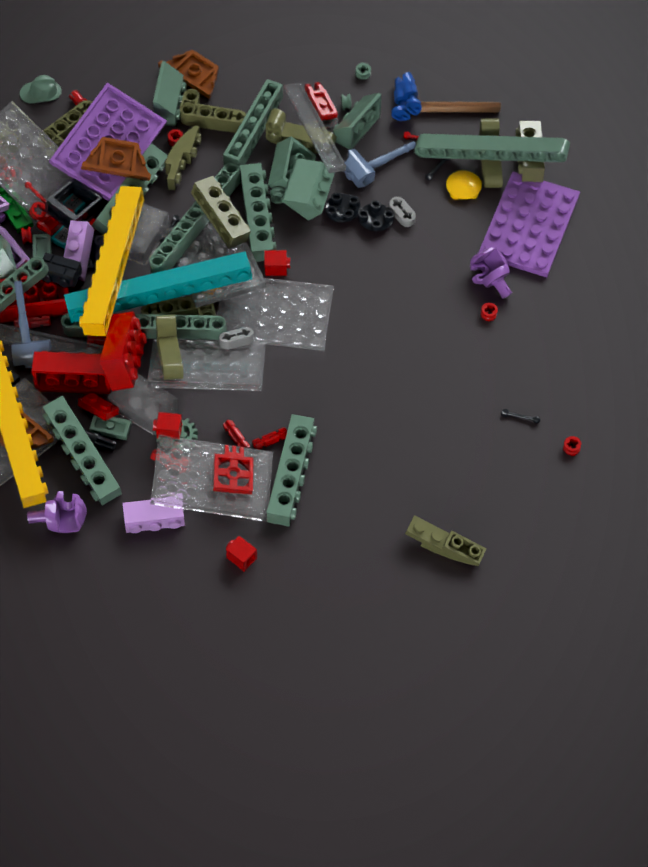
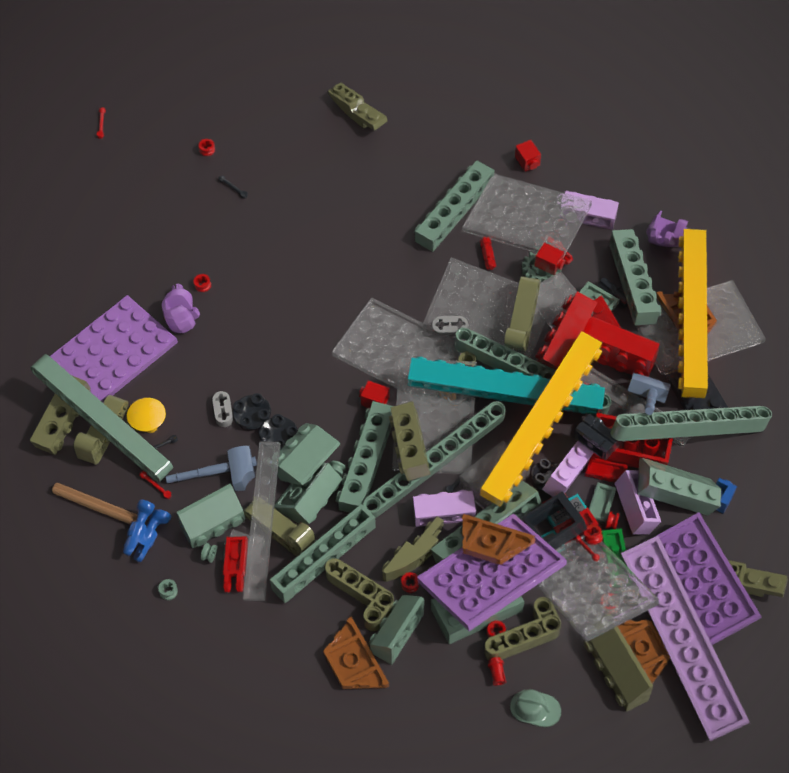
camera: 155 degrees left, 0 degrees up
red piece [213,445,254,495] -> none
red axle [252,427,287,450] -> none
none -> lavender brick [413,490,476,527]

